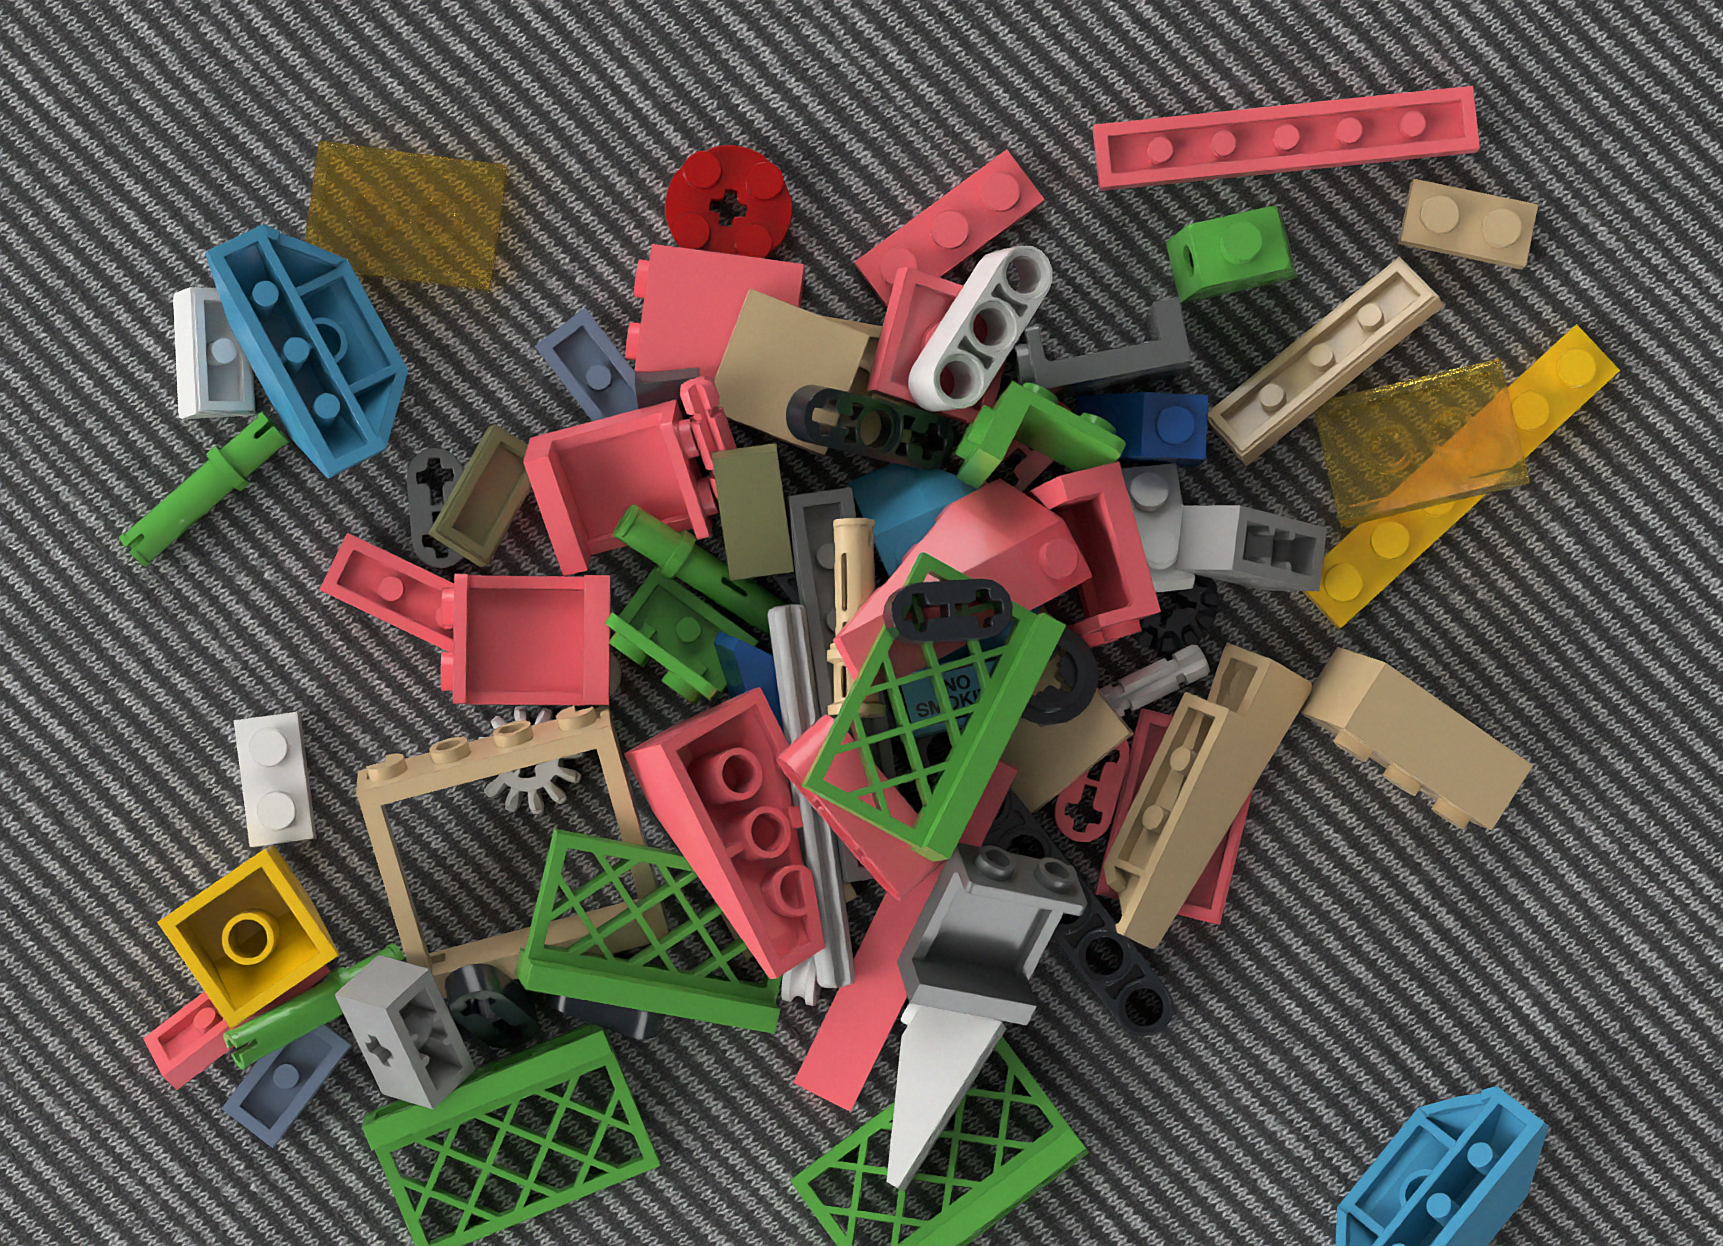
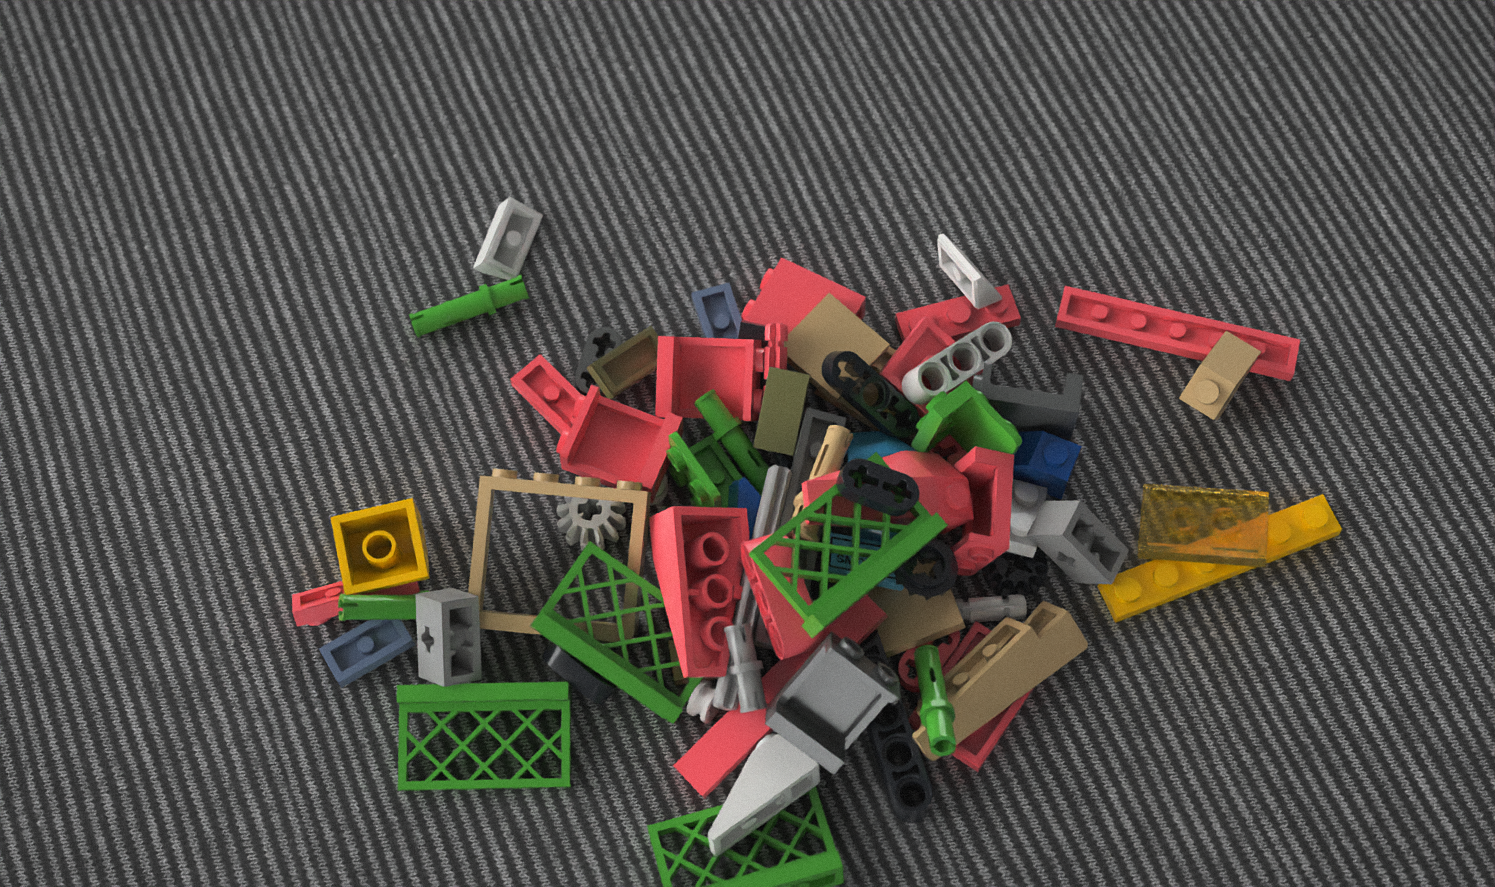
camera: 20 degrees right, 20 degrees down
dark azure wedge [205,224,408,479] -> none
white plate [234,712,317,847] -> none
clear yellow tile [305,141,509,293] -> none
black beam [445,963,539,1049] -> none
red plate [665,145,792,259] -> none
bright green torso [1165,206,1297,304] -> none
tan tile [1207,257,1443,466] -> none
tan wedge [1299,647,1533,830] -> none
tan plate [1398,179,1538,270] -> none
none -> light grey pin [723,622,768,713]
none -> bright green pin [914,645,956,756]
none -> white slope [937,234,1002,309]
none -> tan slope [1179,331,1261,420]

